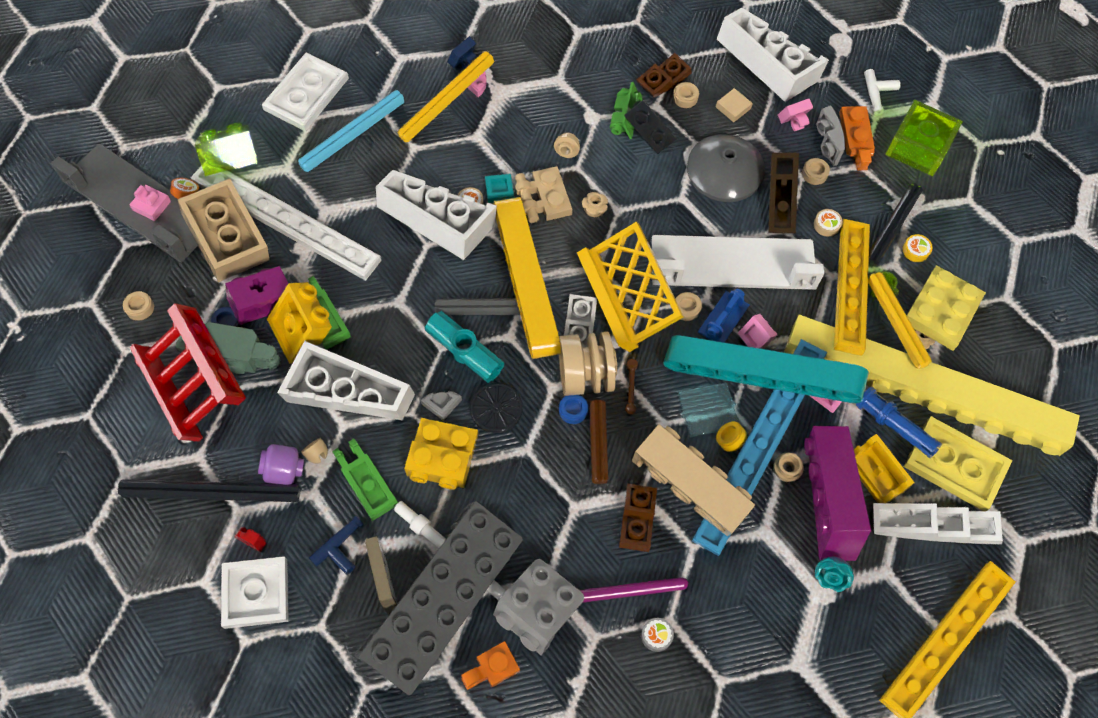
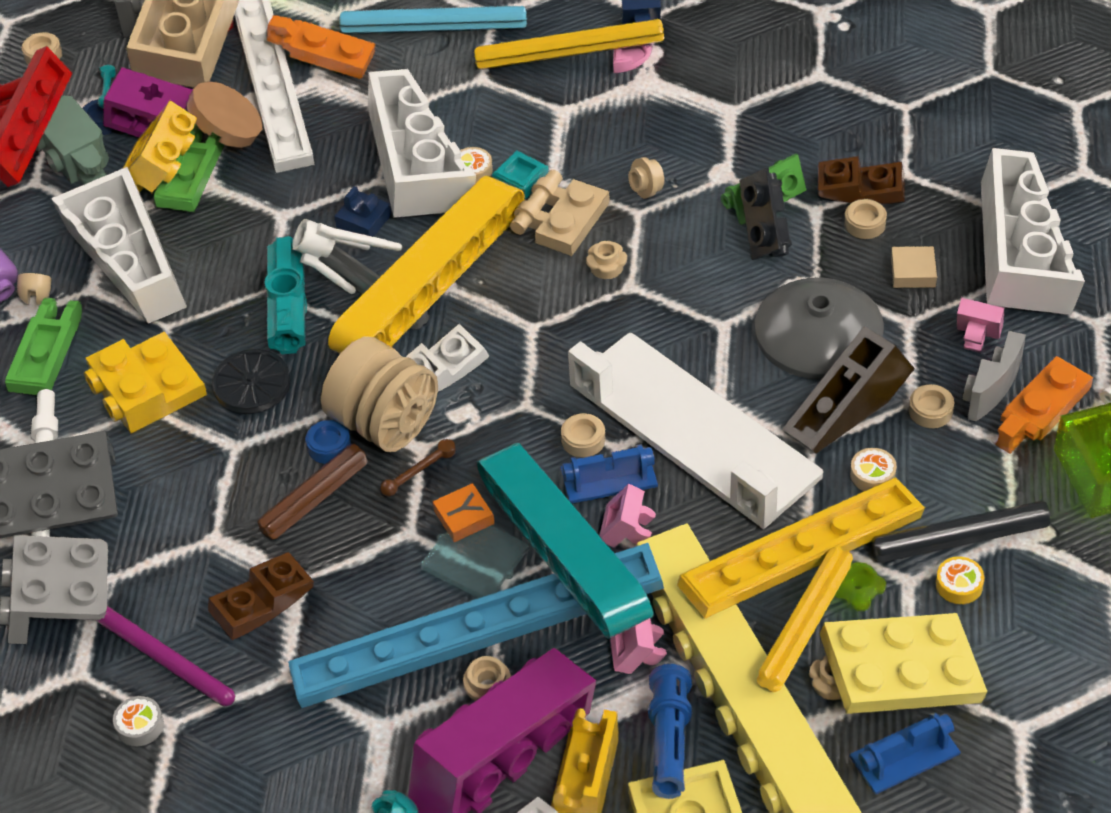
camera: 50 degrees right, 15 degrees down
light grey tile [421,391,462,421] -> none
yellow fence [577,222,684,352] -> none
tan wedge [632,424,755,536] -> none
yellow tile [716,421,747,452] -> none
none -> teal hinge [98,65,116,109]
none -> medium nougat tile [187,81,262,148]
none -> orange hinge [267,15,376,79]
none -> white plant [292,219,402,294]
none -> dark blue tile [334,186,392,237]
none -> orange tile [432,483,495,542]
none -> blue hinge [849,713,961,795]

